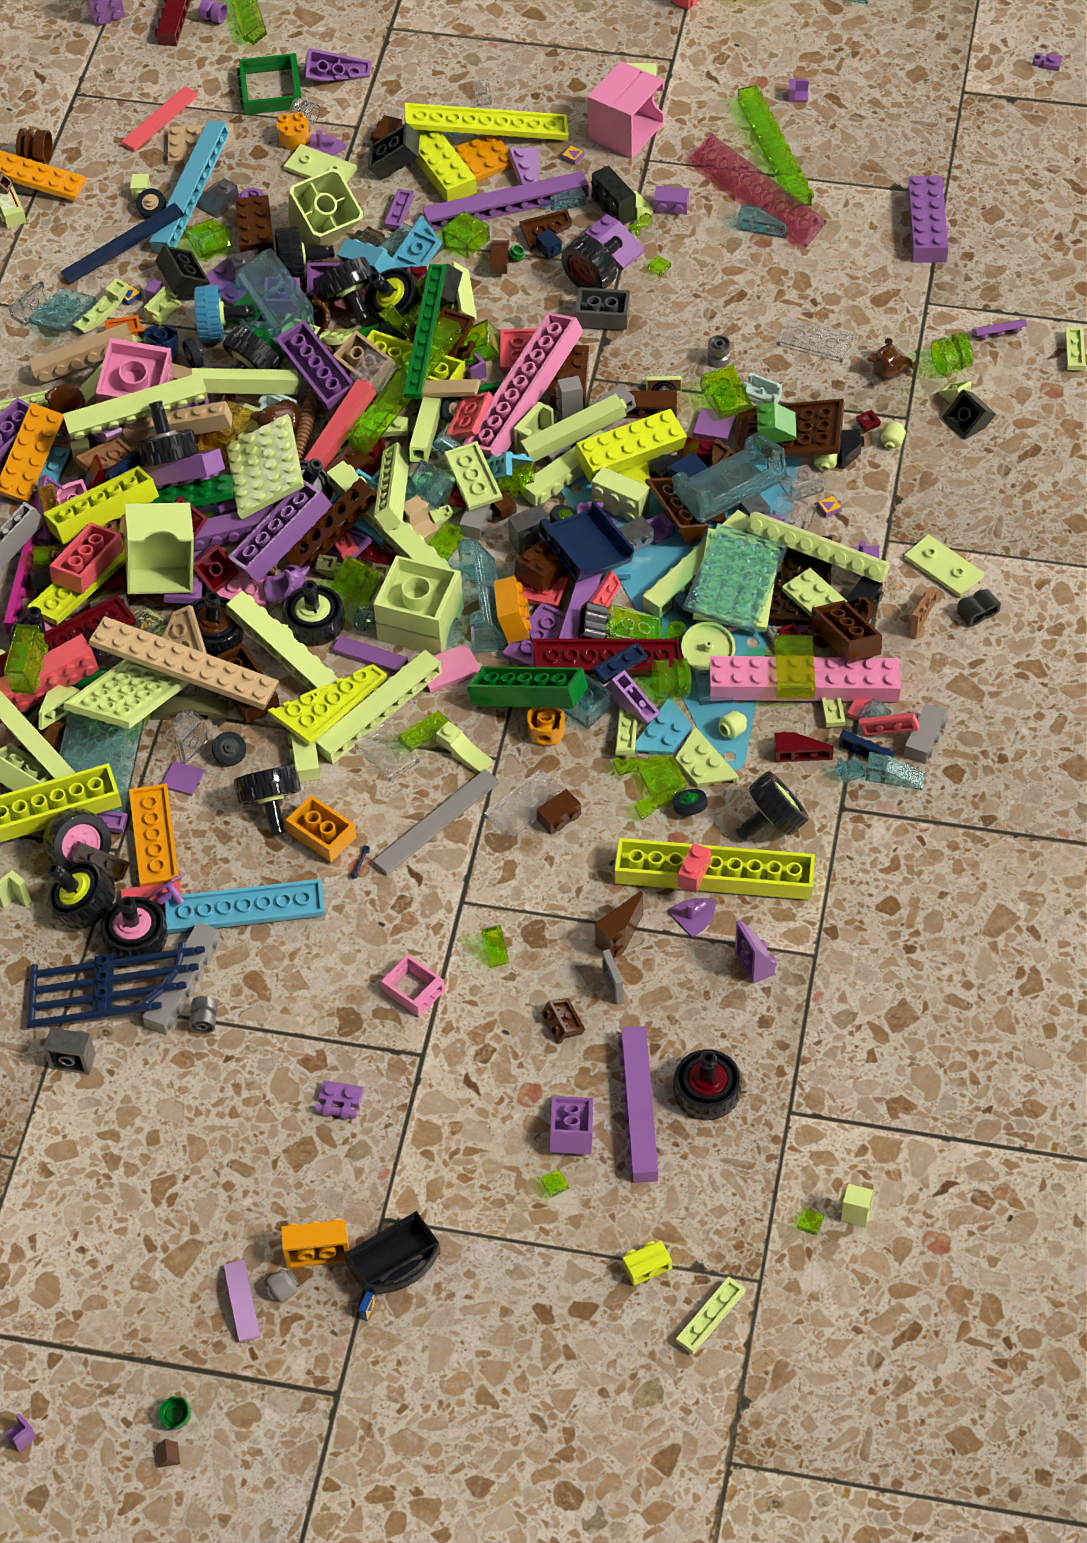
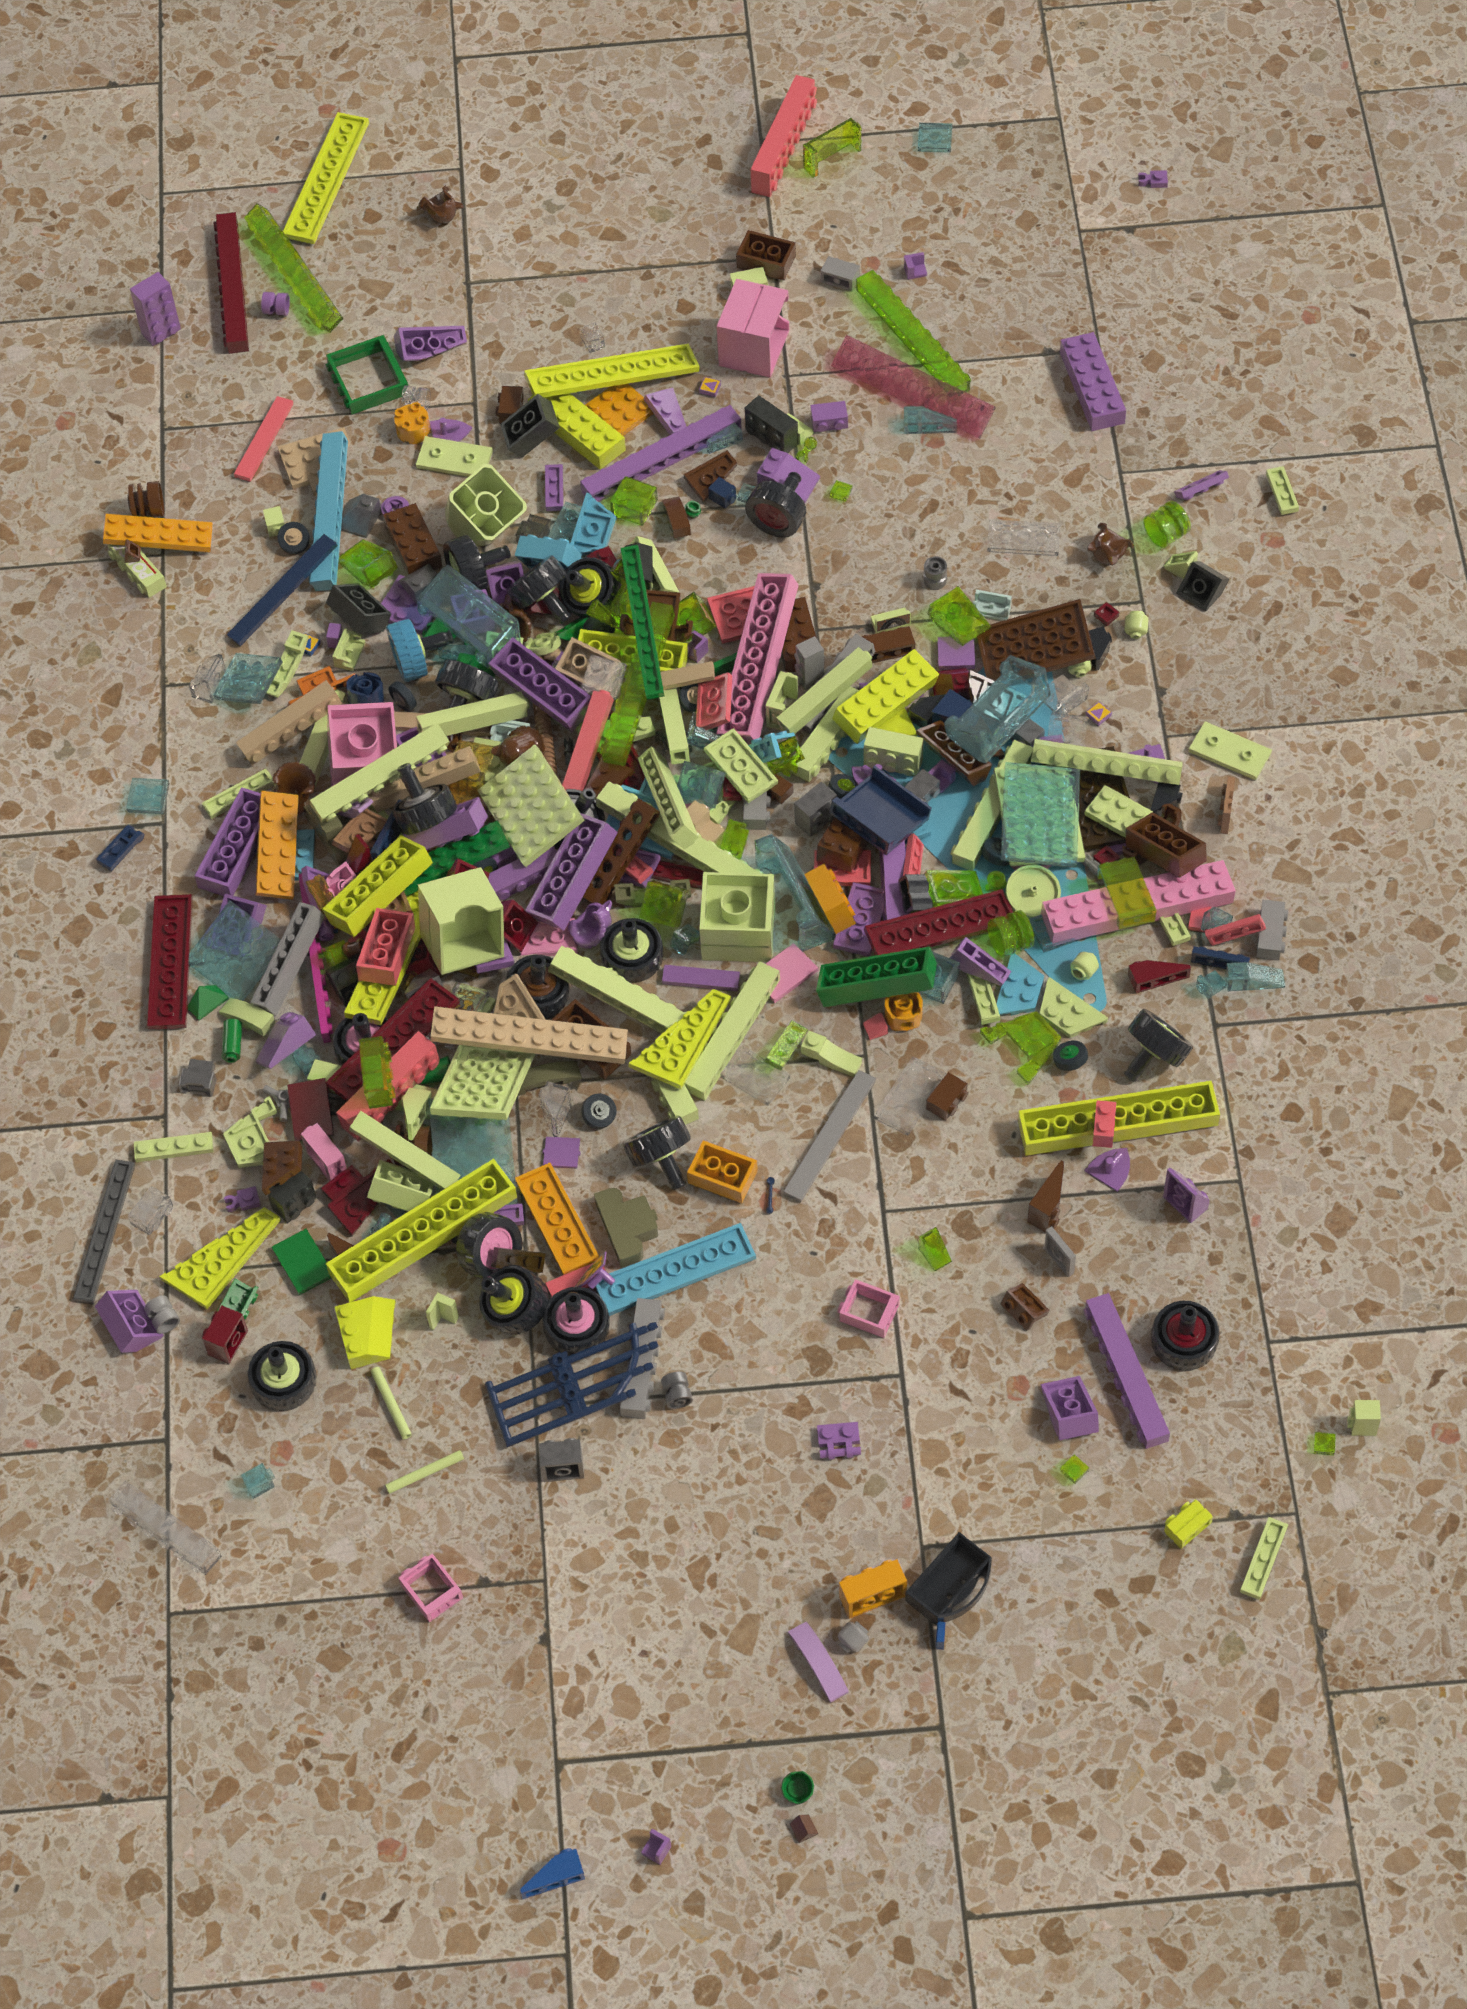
camera: 15 degrees left, 5 degrees up
dark grey brick [575,287,630,330] -> none
dark blue tile [592,643,648,685] -> none
bright green slope [757,402,797,445] -> none
pearl dark grey brick [957,589,1001,627] -> none
none -> olive brick [594,1188,658,1269]
none -> reddish brown brick [736,230,796,281]
none -> light grey brick [821,256,860,291]
none -> coral slope [863,1013,888,1040]

